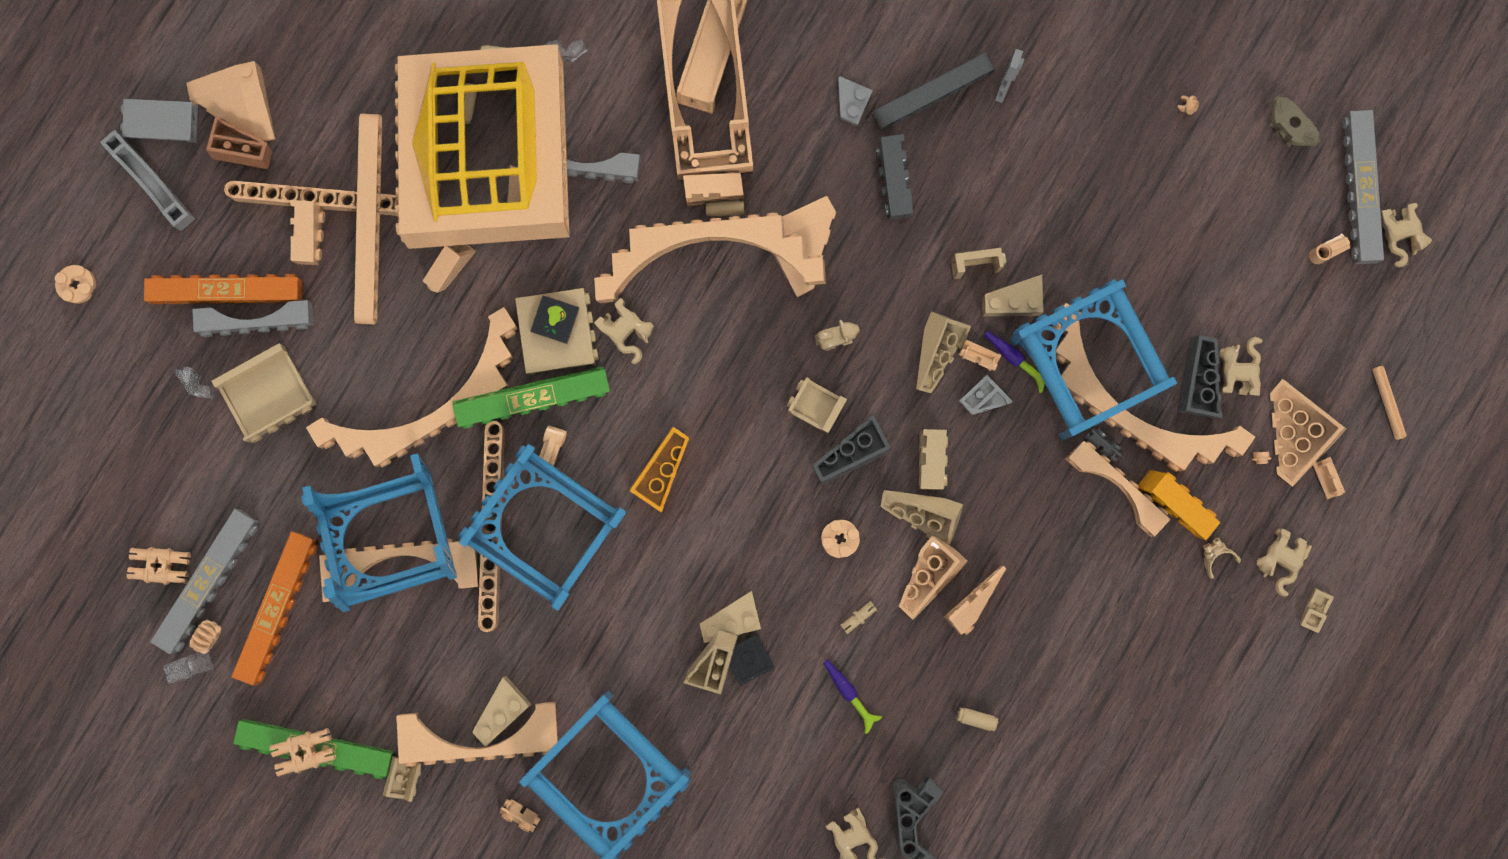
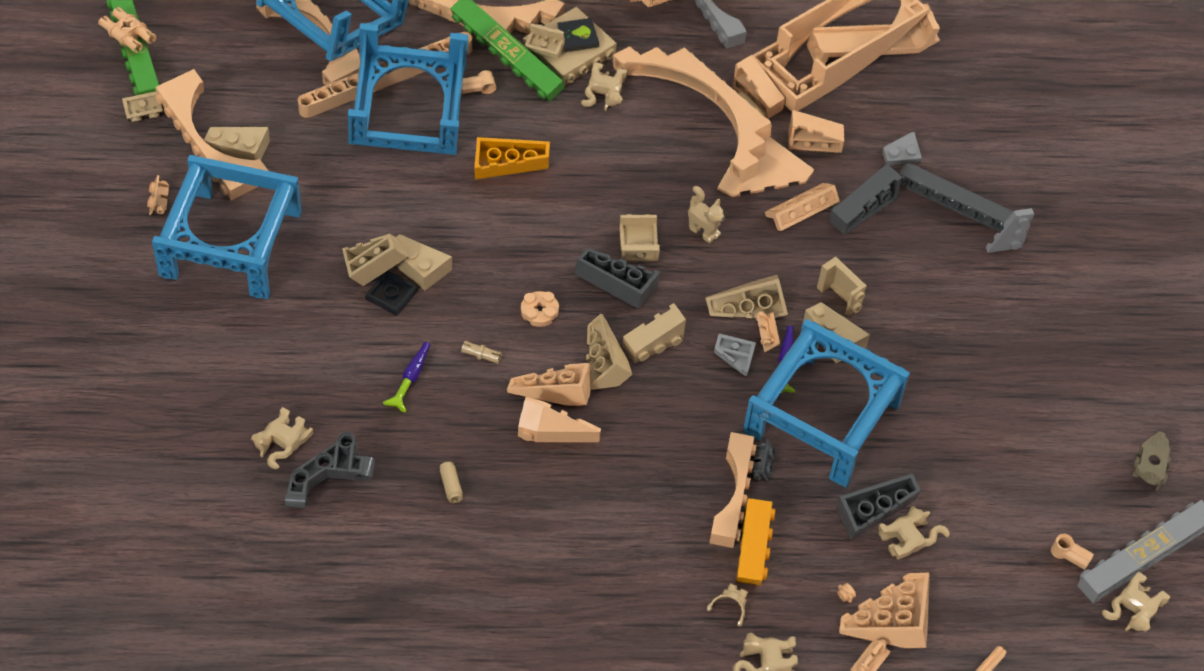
camera: 55 degrees right, 30 degrees down
light nougat arch [1053,303,1255,472] -> none
light nougat plate [1178,96,1199,115] -> none
none -> tan bracket [524,24,565,59]
none -> light nougat fence [765,183,840,231]
none -> light nougat wedge [788,110,844,153]

